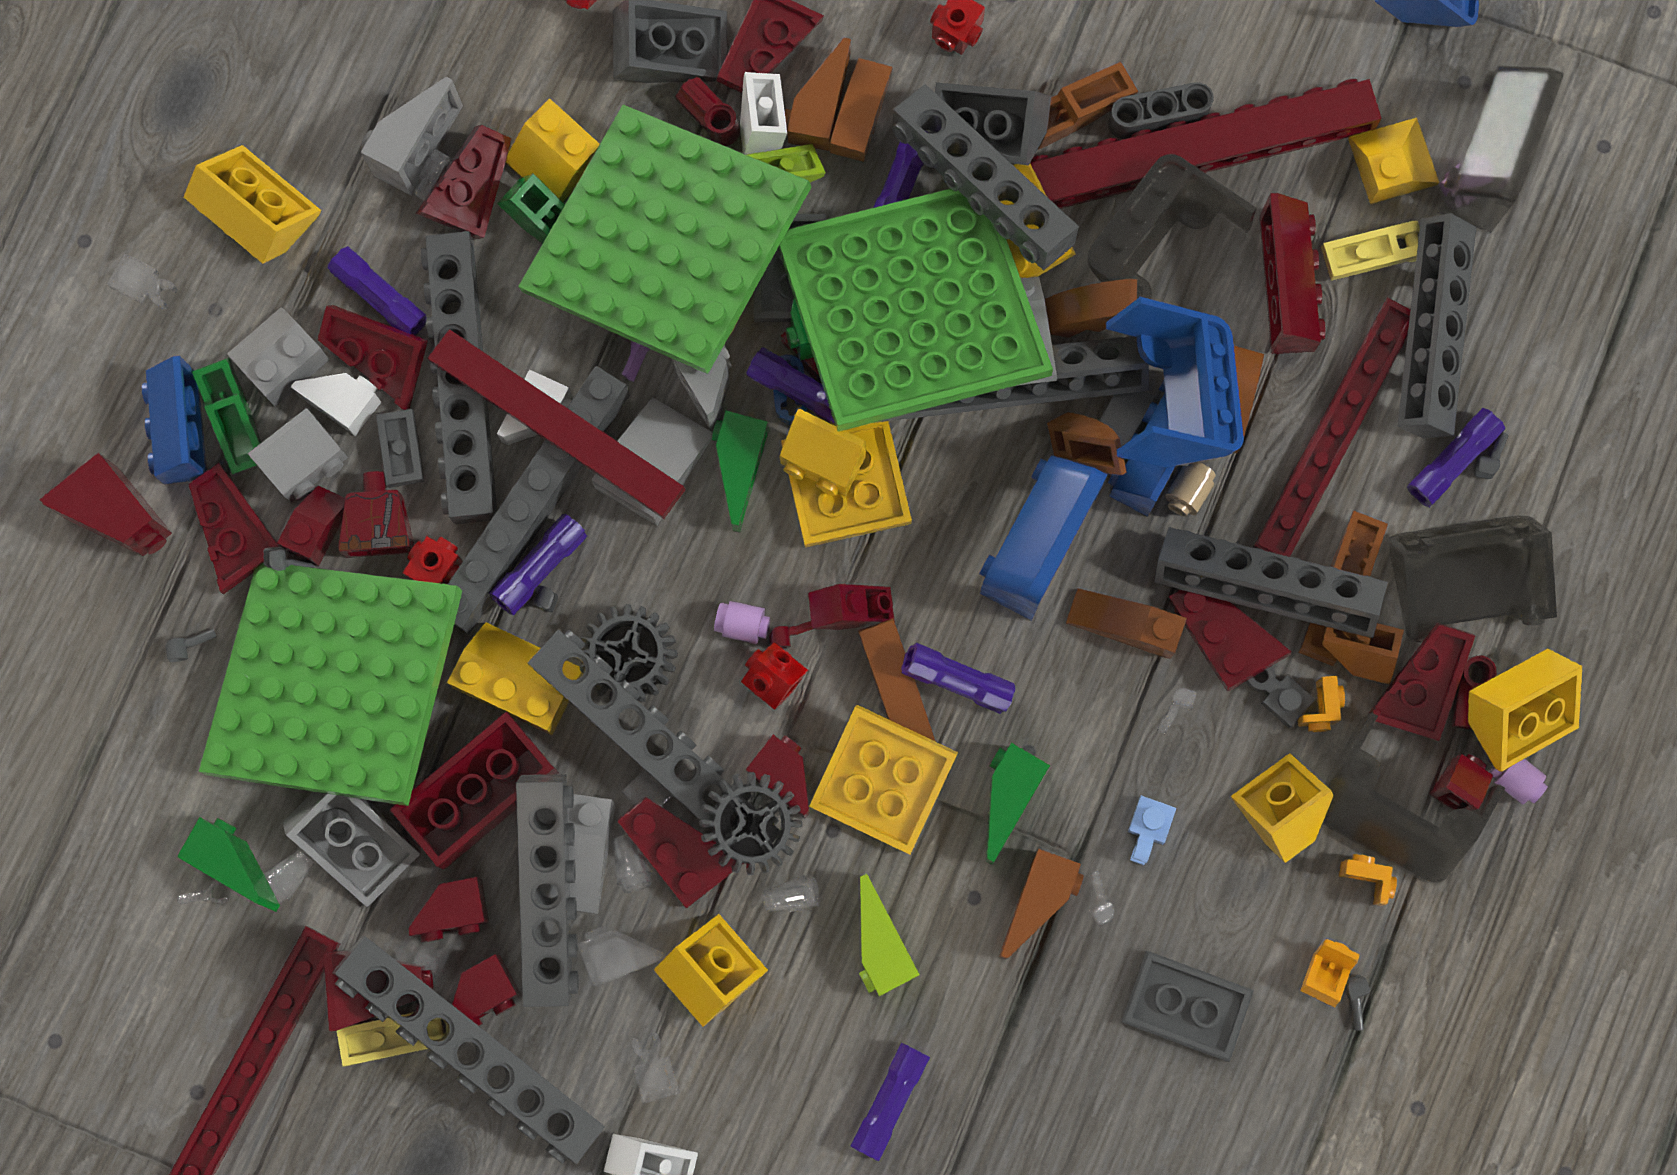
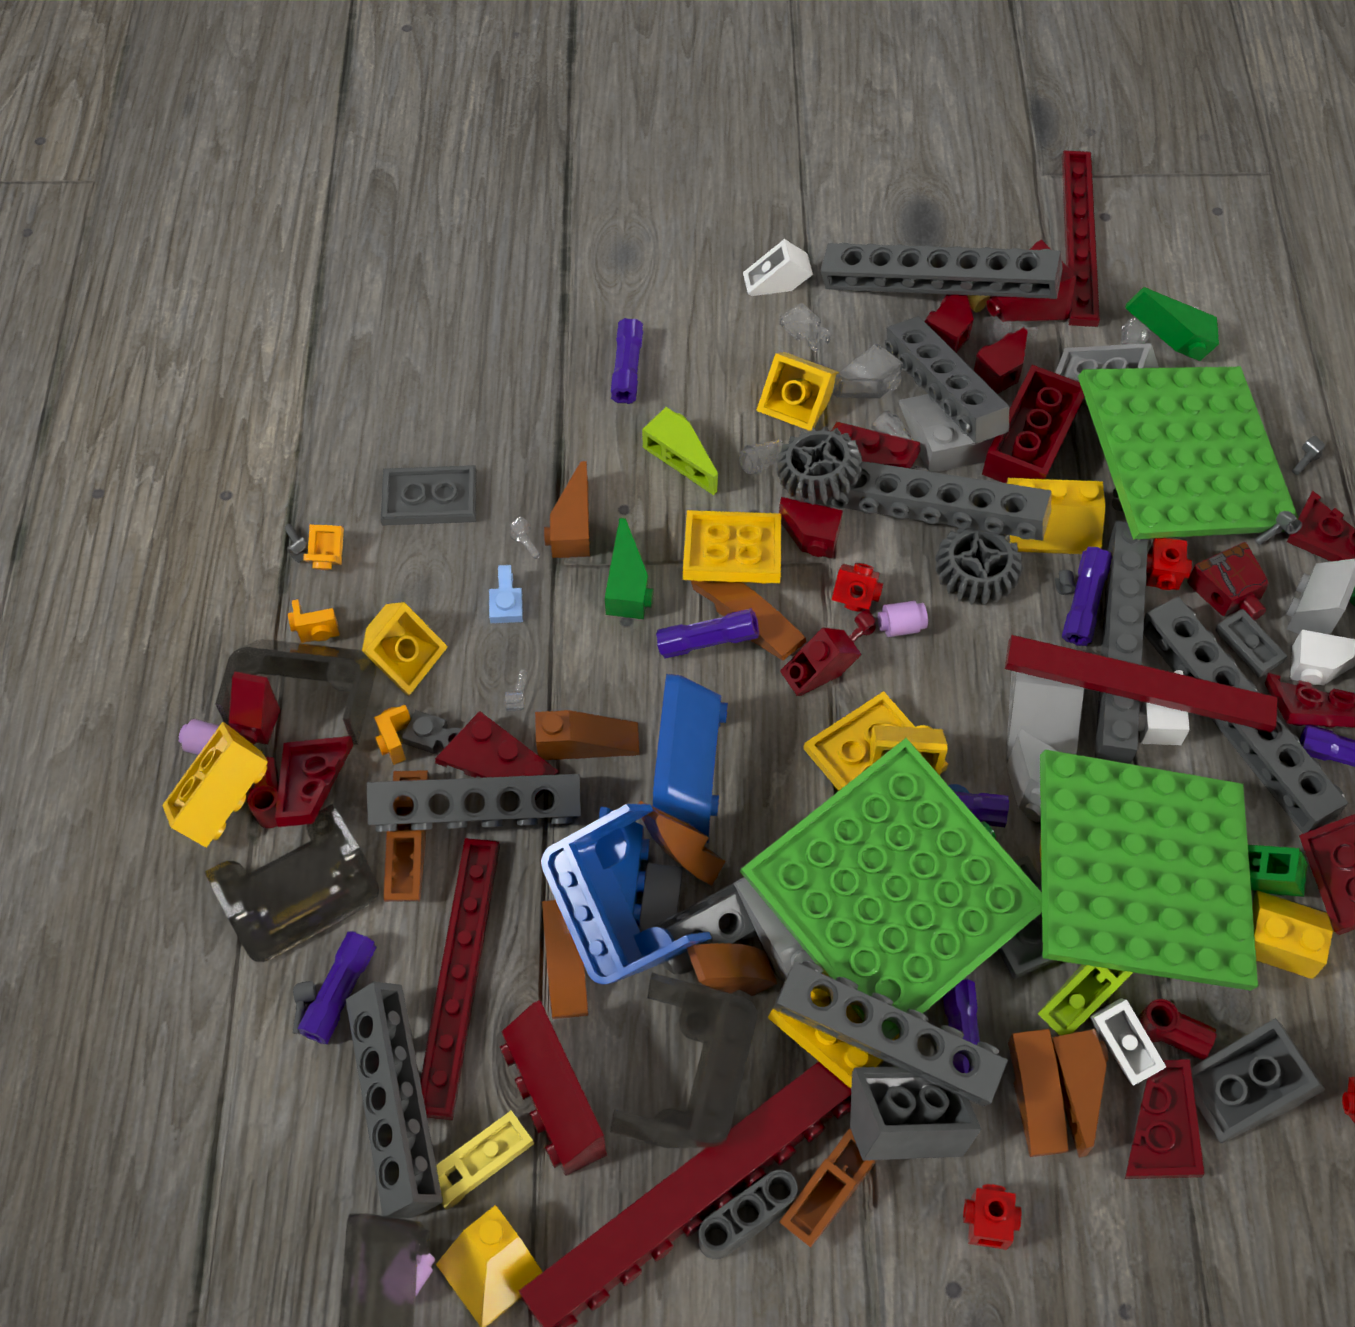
camera: 155 degrees right, 20 degrees down
dark red slope [277,485,345,566] -> none
green slope [712,411,769,533] -> none
dark orange slope [1322,623,1404,685] -> none

